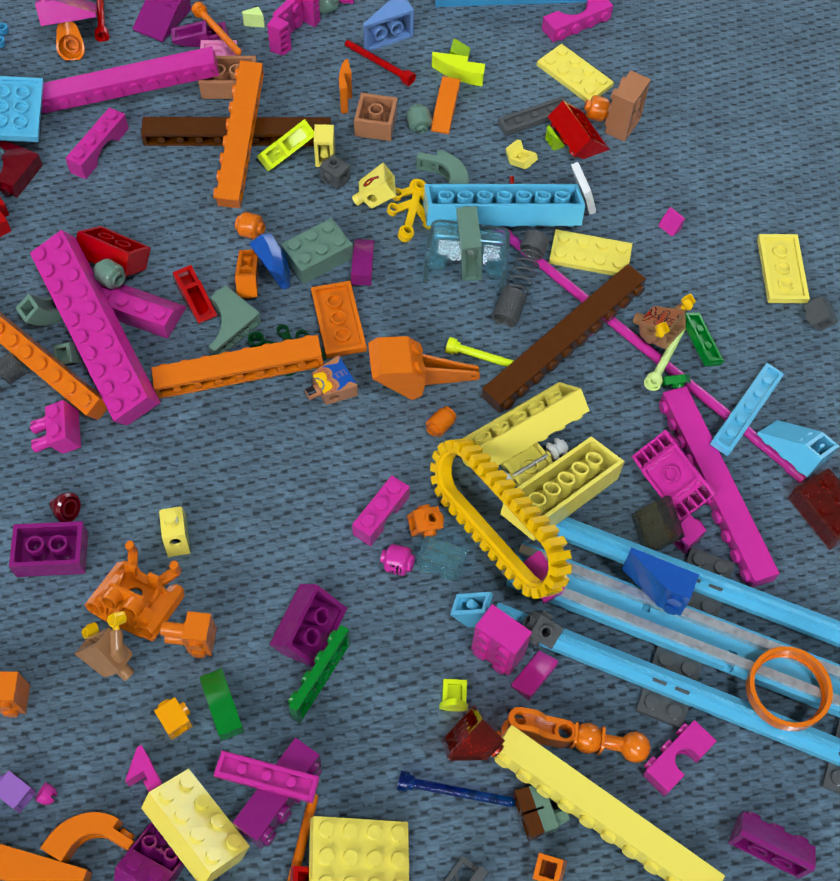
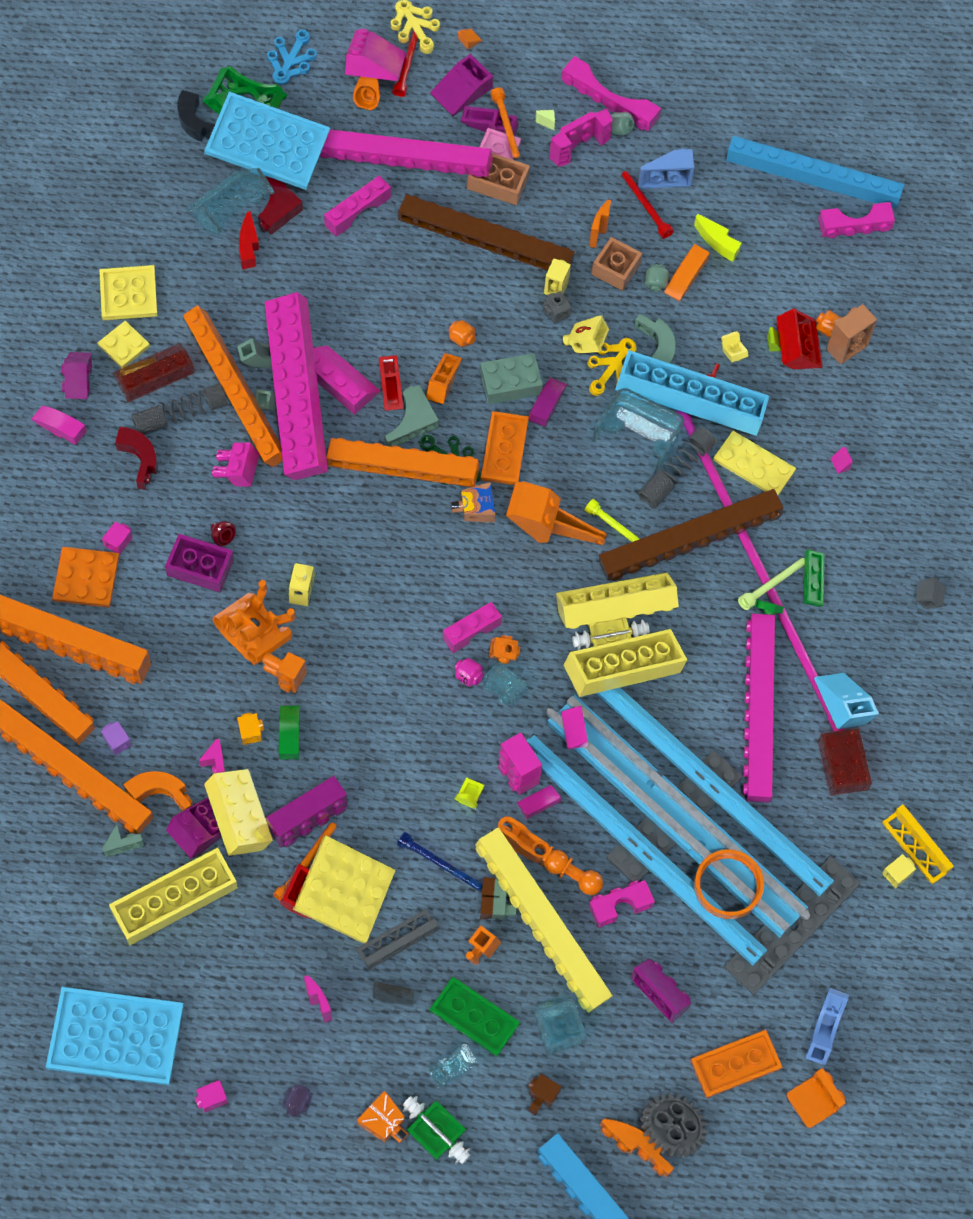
camera: 20 degrees right, 5 degrees up
dark pink hinge [35,782,57,805] -> none
medium nougat torso [75,611,135,681] -> none
red brick [76,226,151,277] -> none
sand green head [93,259,125,289] -> none
orange brick [213,60,264,209] -> none
dark pink tile [213,751,320,804] -> none
blue slope [249,233,290,289] -> none
neon yellow slope [256,119,314,171] -> none
magenta slope [269,584,347,667] -> none
green plate [288,625,350,724] -> none
orange brick [426,406,457,437] -> none
yellow piece [430,438,572,599] -> none
clear red slope [442,705,505,761] -> none
lime slope [450,38,470,57] -> none
medium azure slope [450,592,493,627] -> none
sand green arch [456,206,482,281] -> none
dark grey plate [498,96,568,136] -> none
dark grey brick [523,610,564,649] -> none
light yellow plate [537,43,614,102] -> none
white tile [571,162,596,214] -> none
blue slope [622,547,699,616] -> none
dark pink plate [631,429,718,522] -> none
clear smoke tile [631,495,685,551] -> none
medium nougat torso [633,294,696,349] -> none
dark pink brick [668,515,707,554] -> none
medium azure tile [710,363,784,457] -> none
light yellow plate [757,234,810,303] -> none

